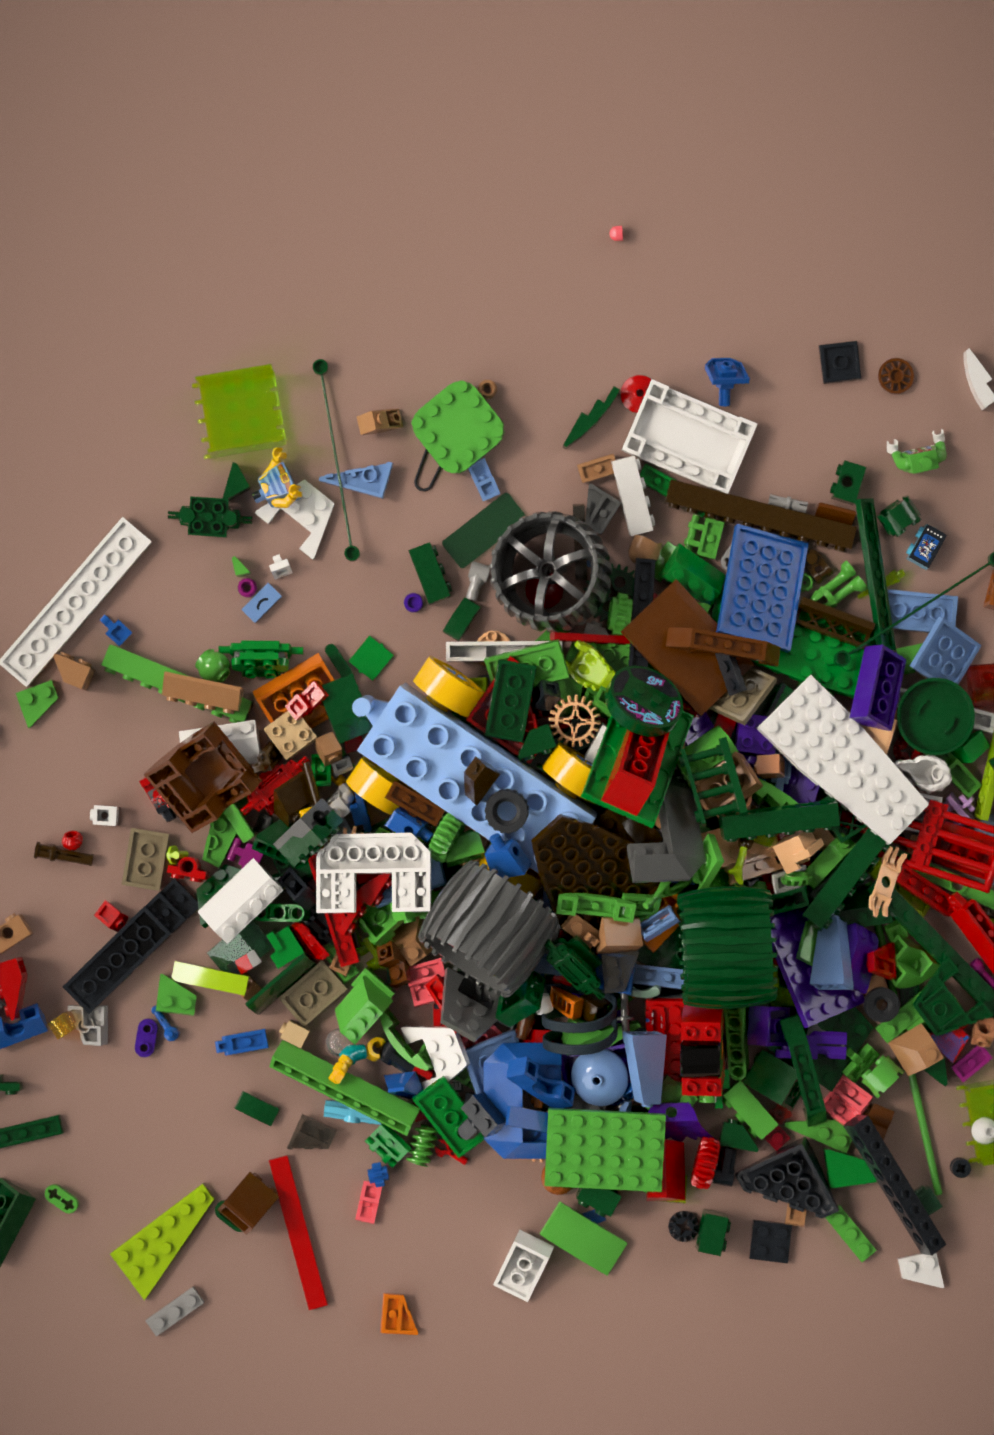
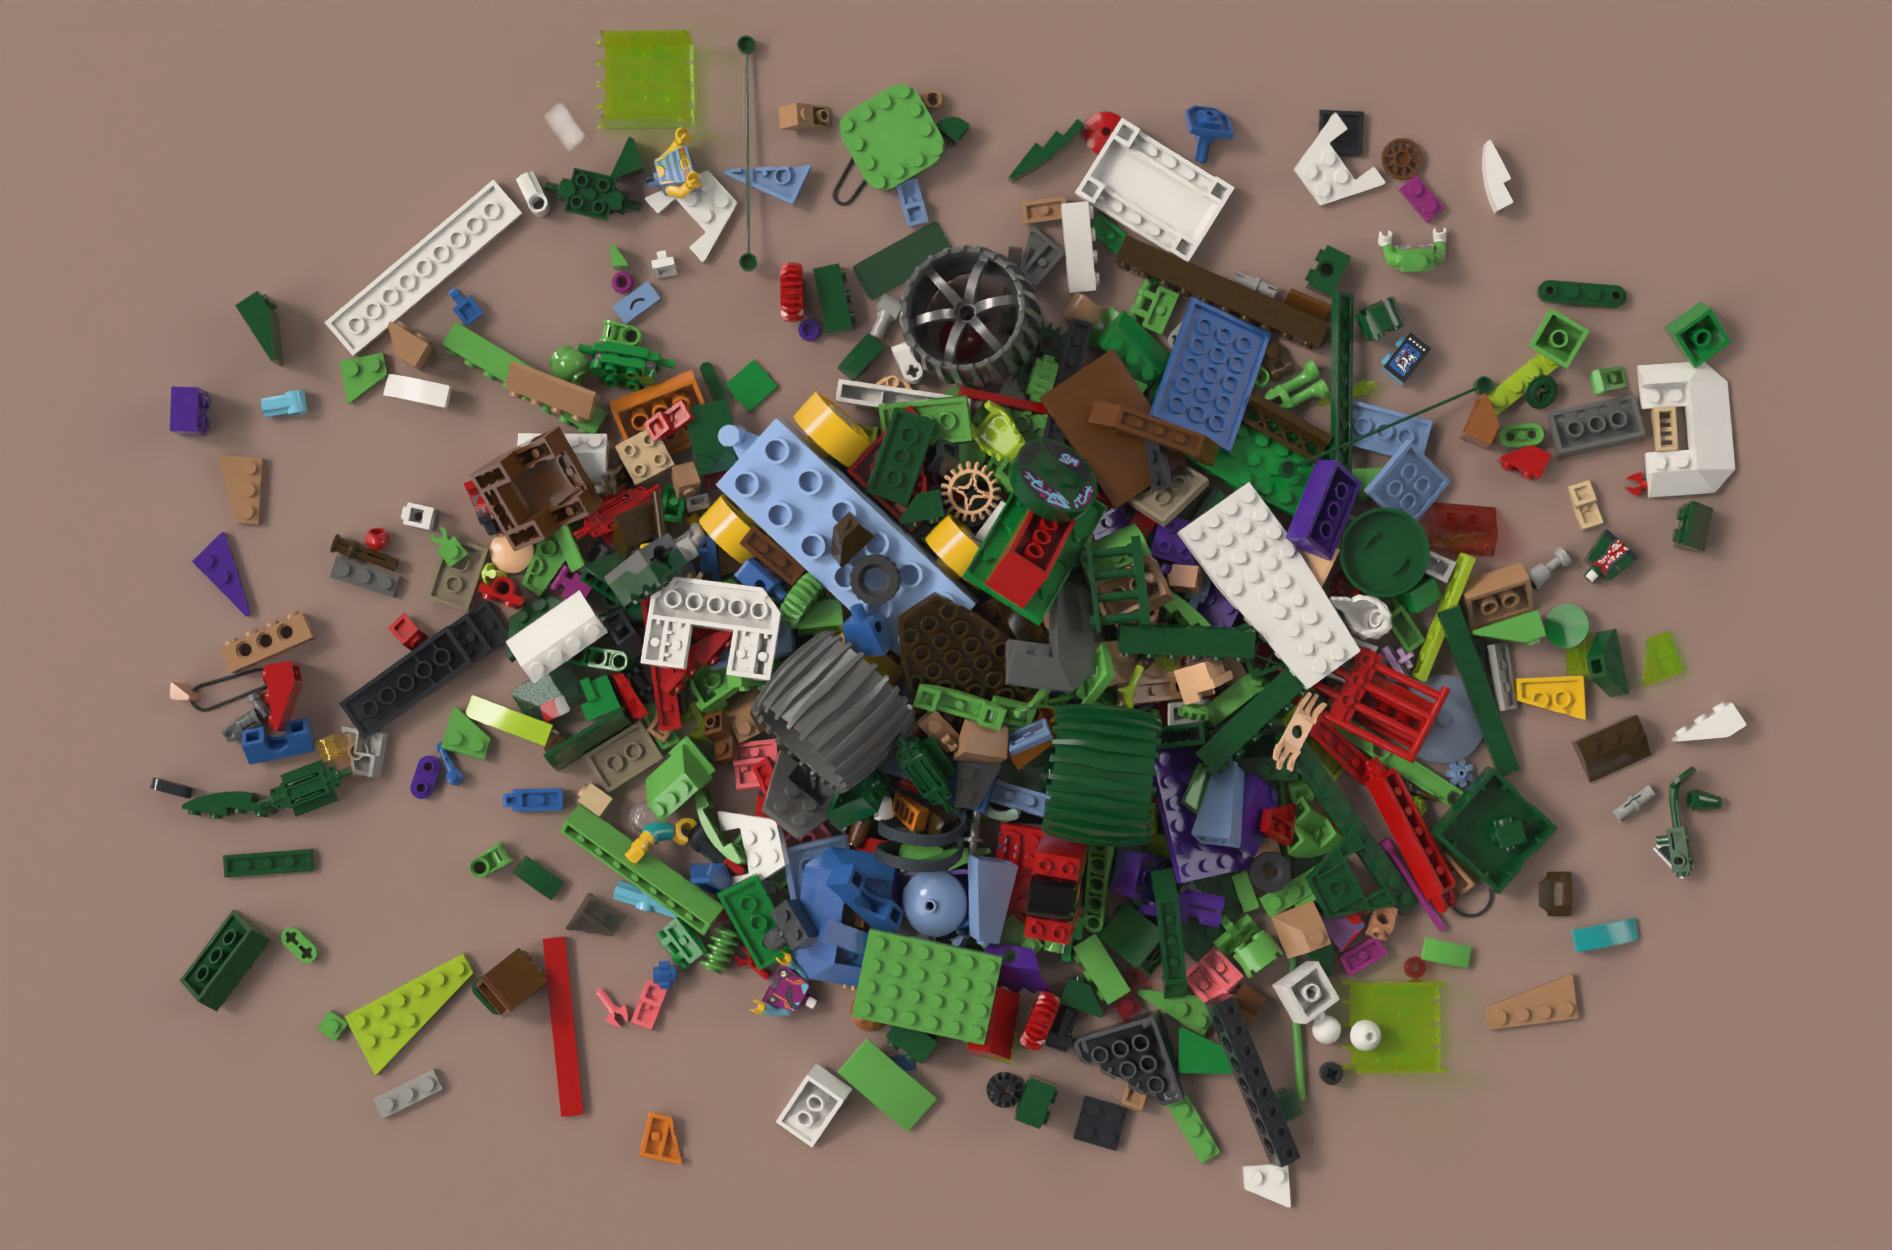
camera: 10 degrees right, 0 degrees up
none -> dark green piece [258,759,354,817]
none -> bright green plate [317,1010,348,1042]
none -> dark grey plate [330,556,401,598]
none -> white slope [383,374,452,409]
none -> bright green plate [430,527,468,568]
none -> bright green piece [470,841,514,878]
none -> light nougat dish [490,532,534,573]
none -> white piece [516,171,551,217]
none -> clear slope [544,102,588,152]
none -> coral bar [596,989,628,1027]
none -> bright green piece [599,319,643,347]
none -> torso [750,949,818,1017]
none -> red gear [780,262,804,323]
none -> white piece [891,342,923,384]
none -> dark green brick [936,117,970,145]
none -> bright green sticker [1231,871,1260,913]
none -> white brick [1272,961,1341,1044]
none -> white wing [1293,113,1386,205]
none -> magenta plate [1398,175,1445,223]

